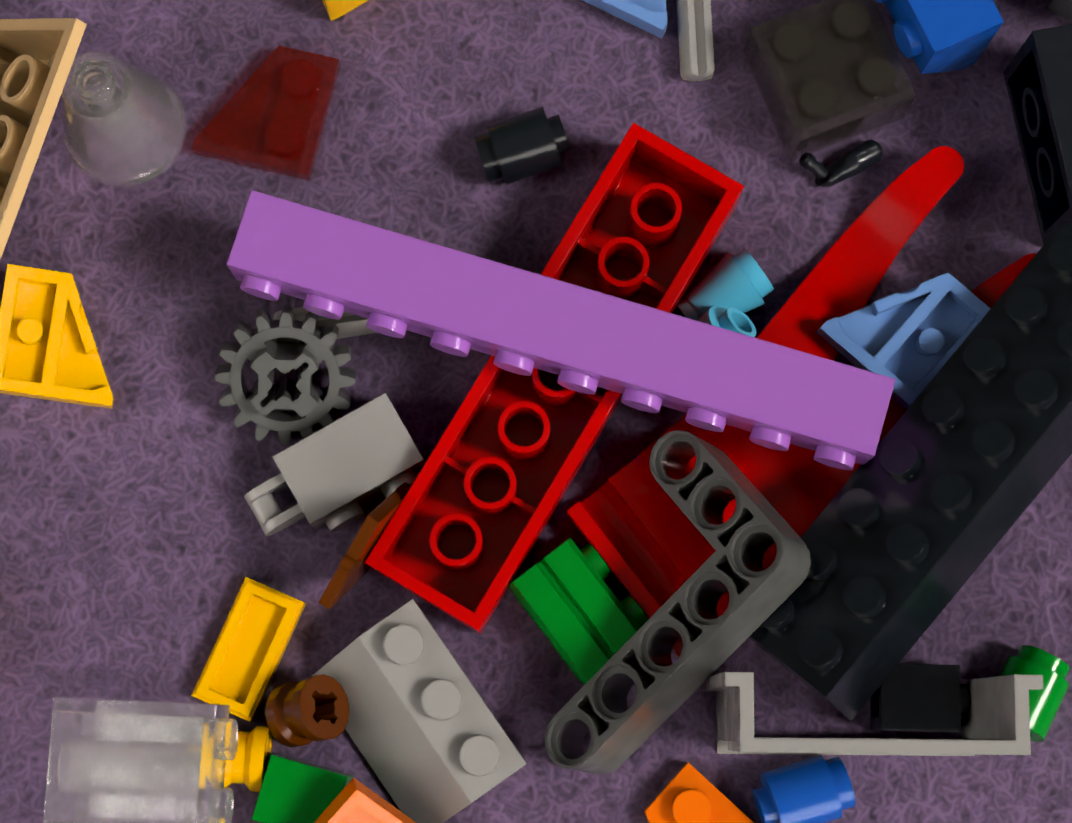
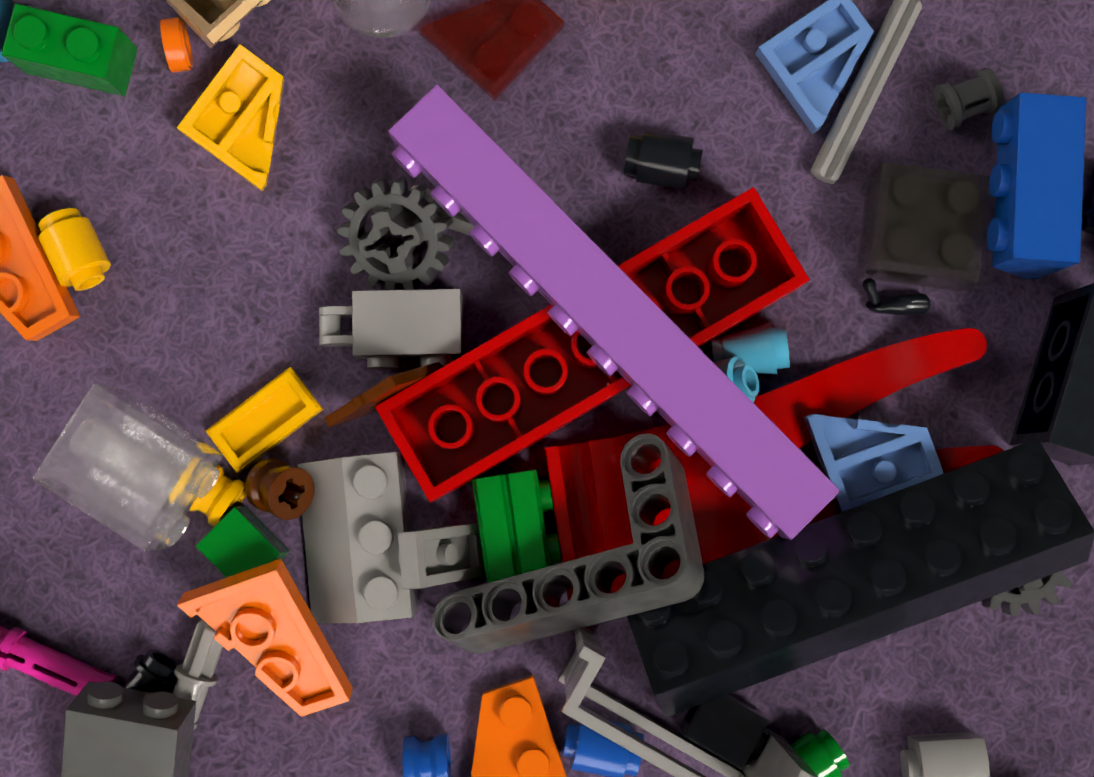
camera: 30 degrees right, 5 degrees up
none -> light grey plate [398,523,486,589]

